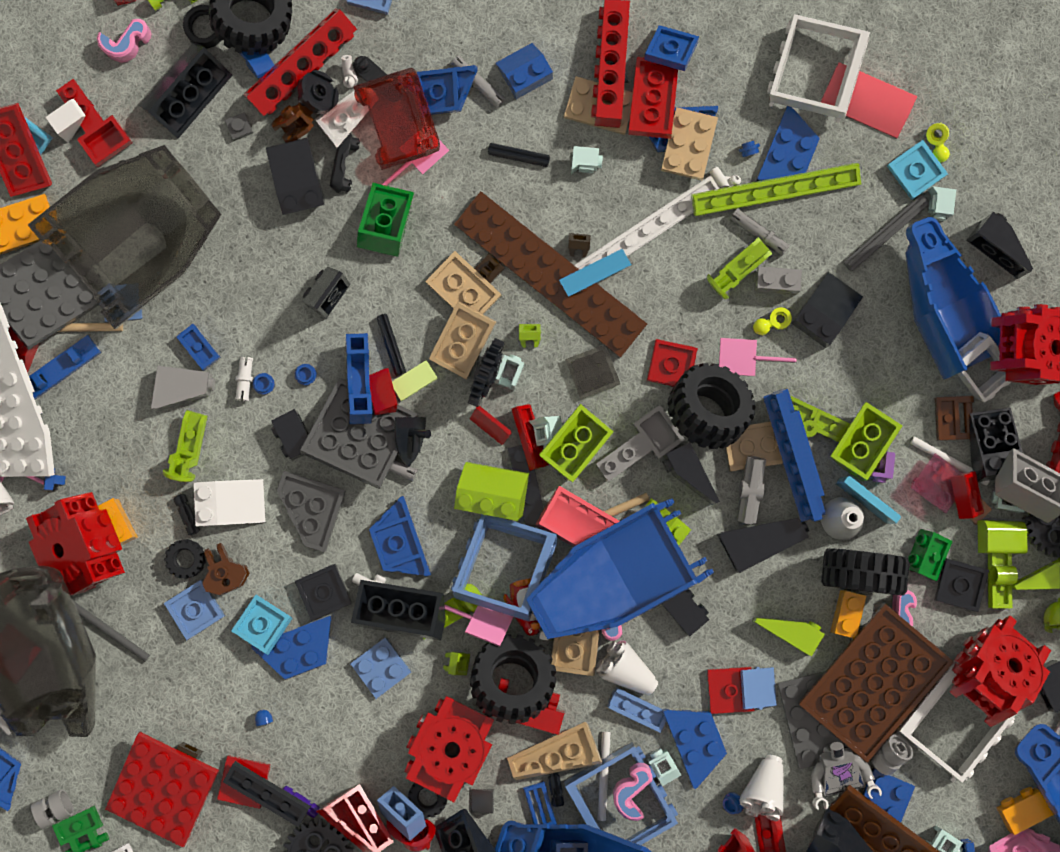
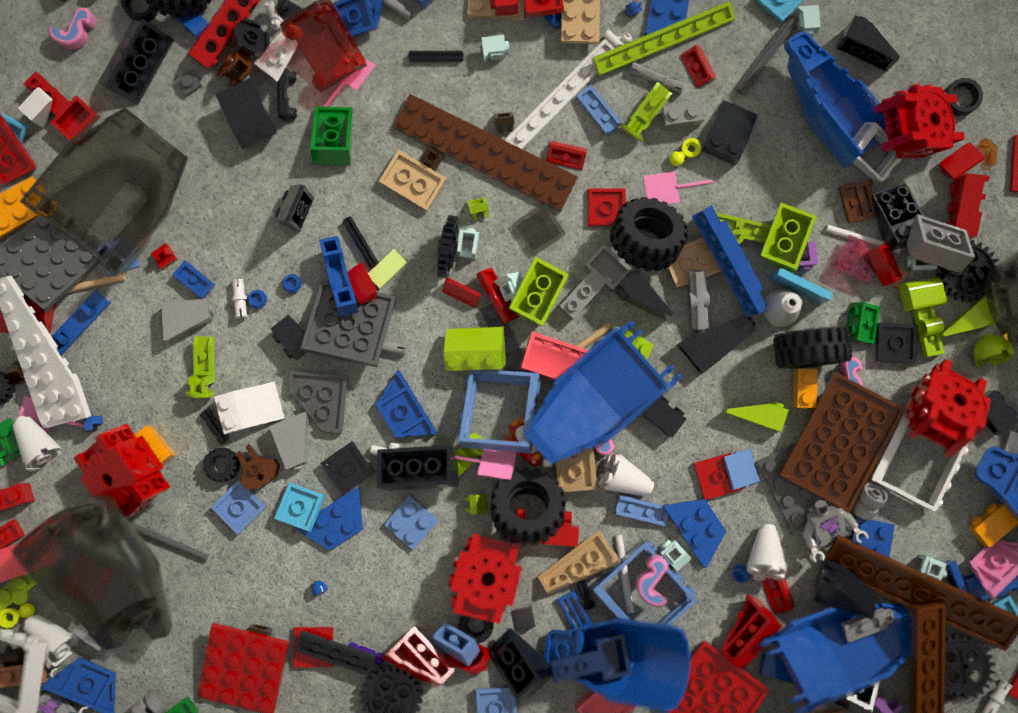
camera: 10 degrees left, 0 degrees up
black shield [394,417,431,467] -> none
tan plate [429,302,496,379] -> none
dark azure sticker [559,249,631,297] -> none
none -> red tile [150,243,178,270]
none -> light grey slope [269,412,310,471]
none -> red slope [546,140,587,170]
none -> medium blue hinge [576,85,621,136]
none -> red slope [680,45,717,88]

